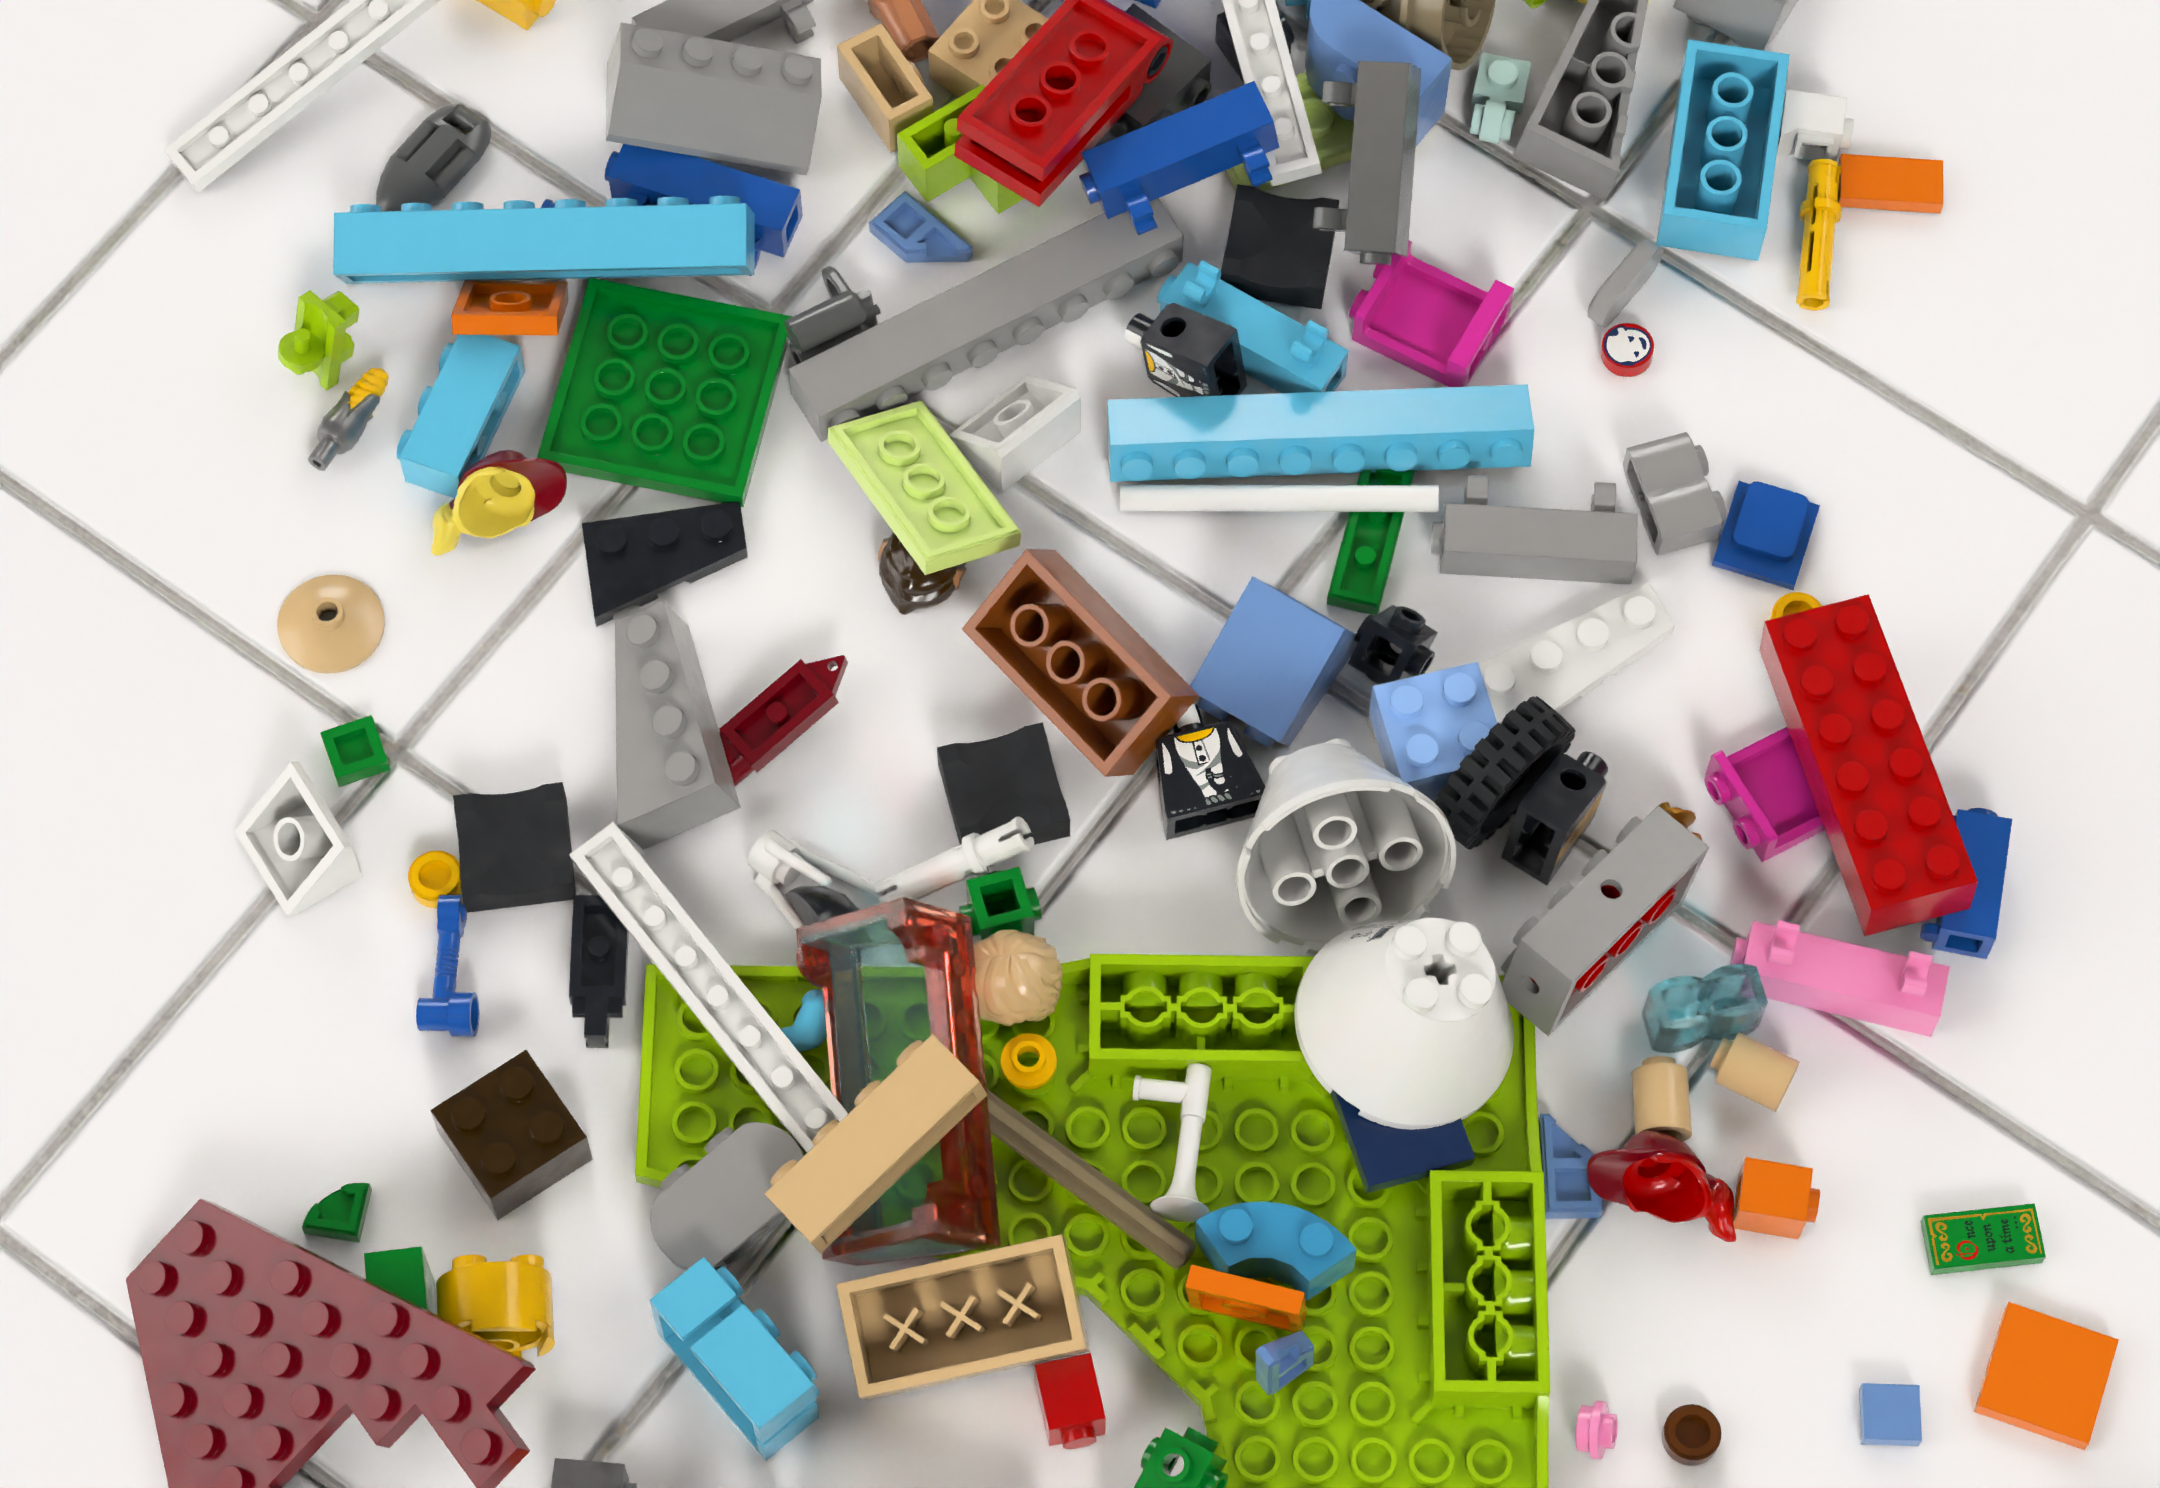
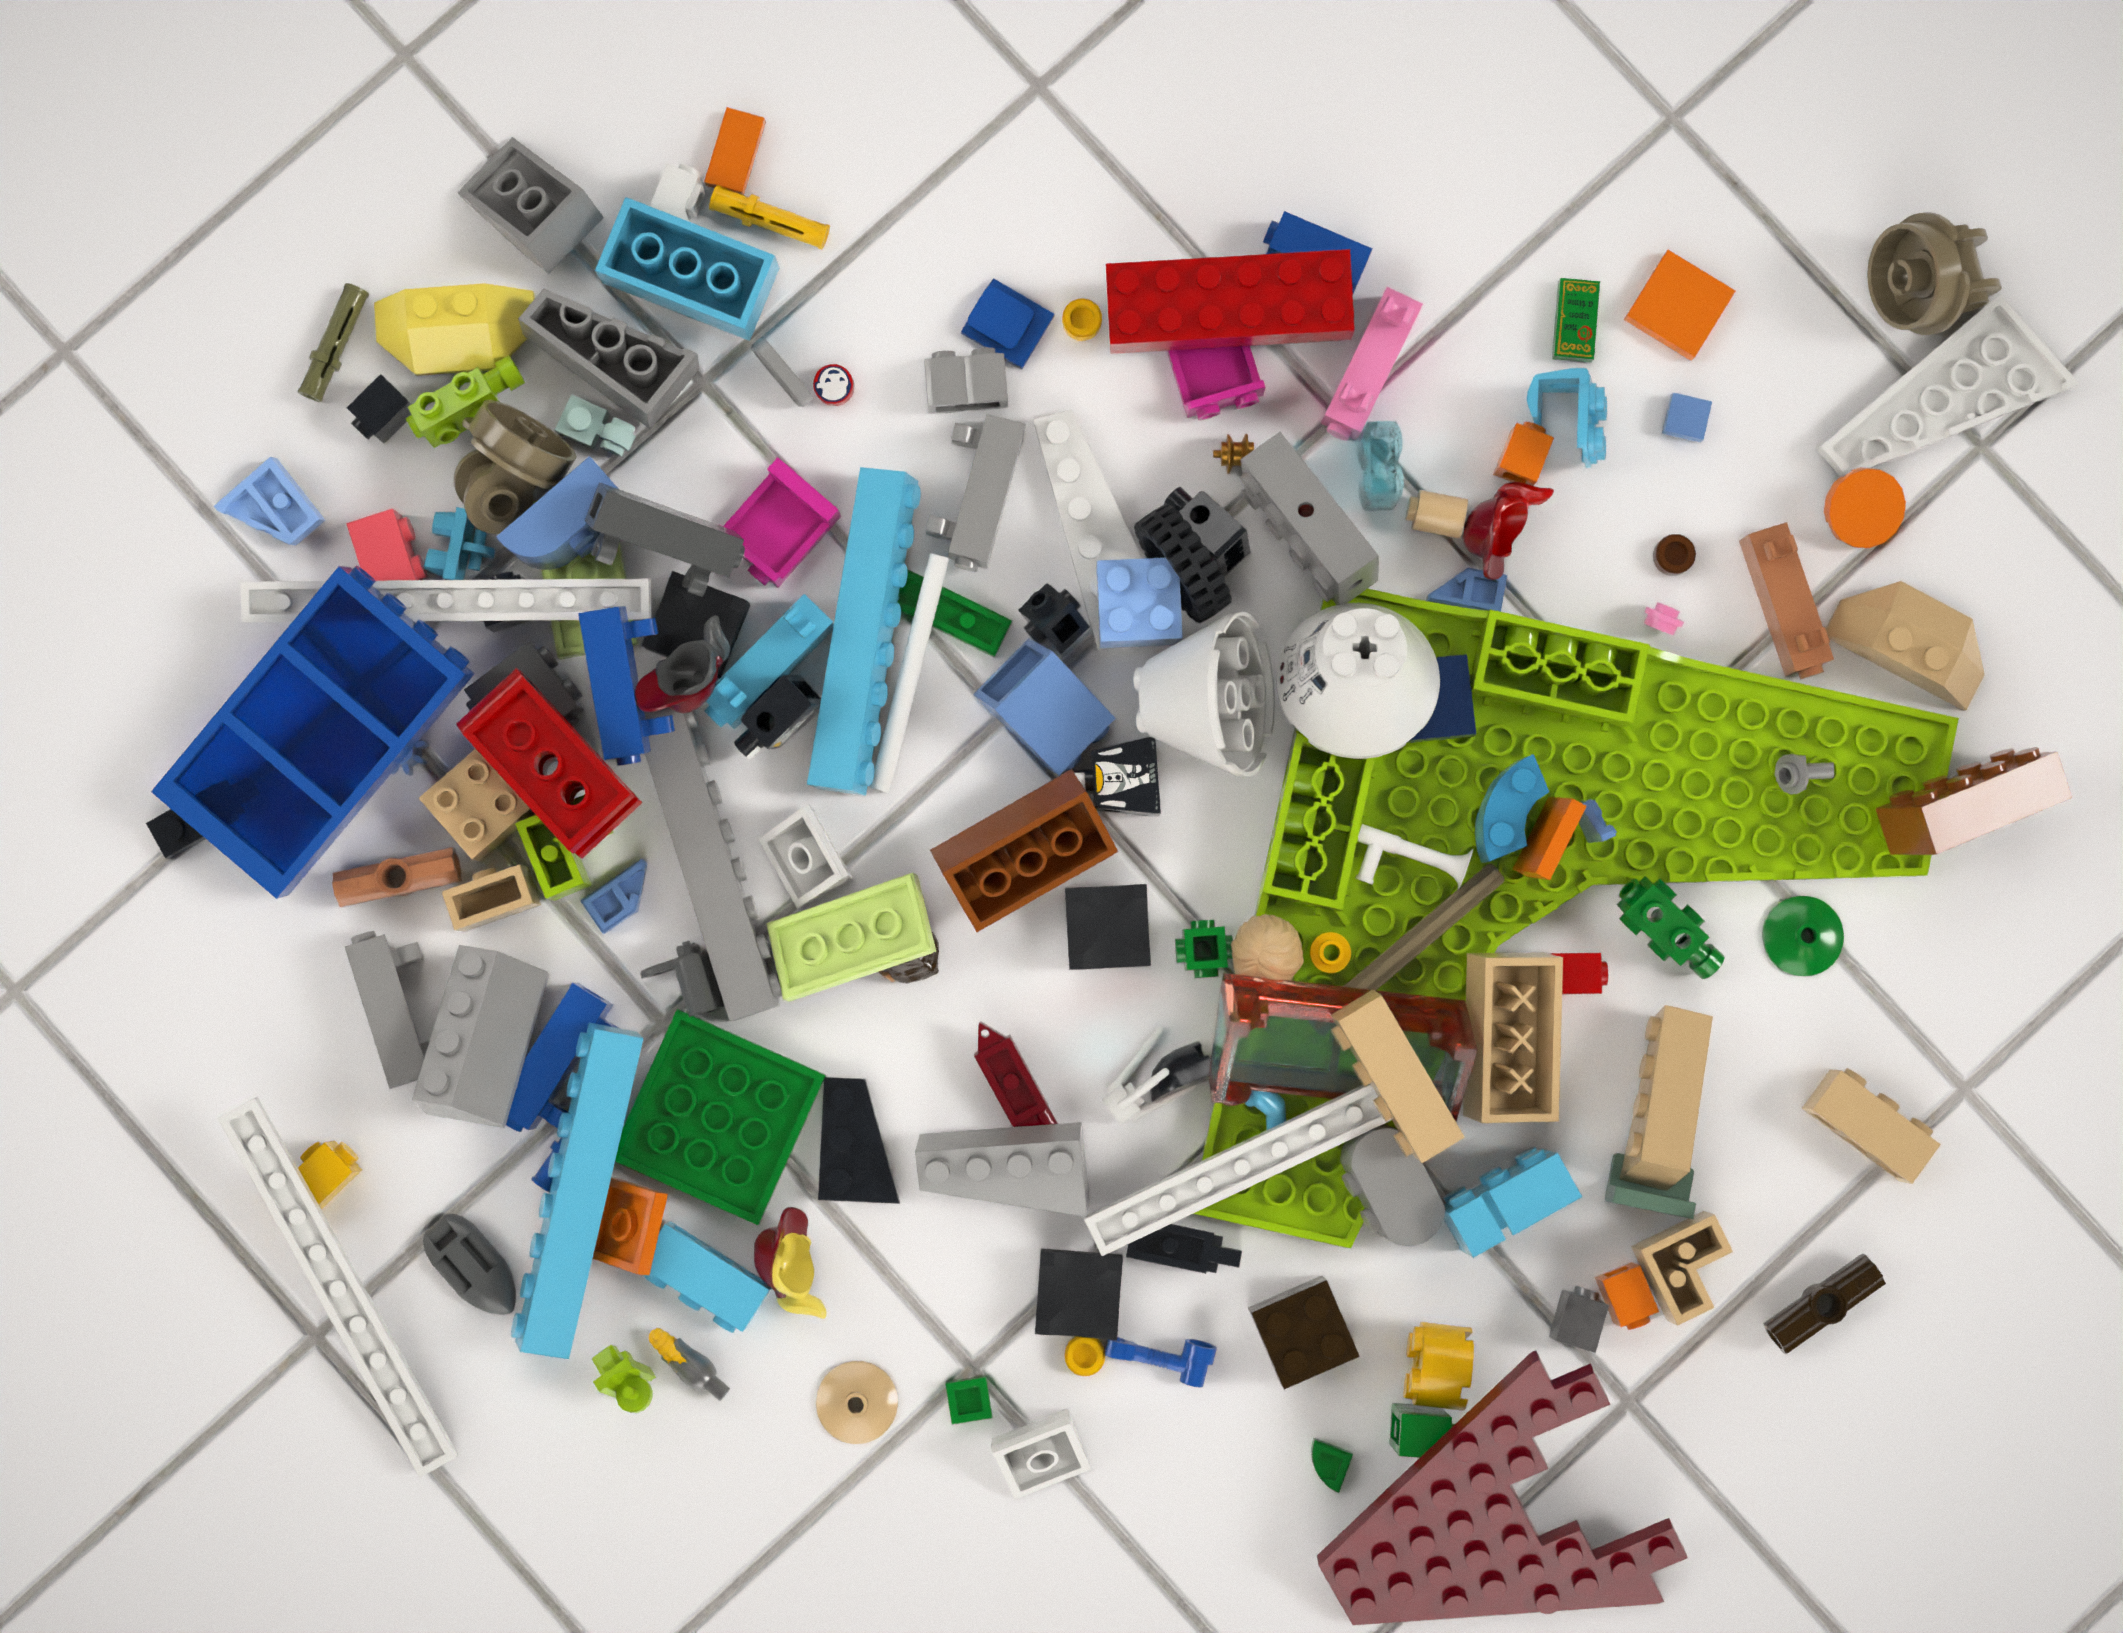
camera: 80 degrees left, 20 degrees up
white pin [875,816,1034,914] -> none
tan brick [1710,1032,1800,1112] -> none
none -> dark grey hair [635,615,730,714]
none -> medium azure piece [1527,368,1607,468]

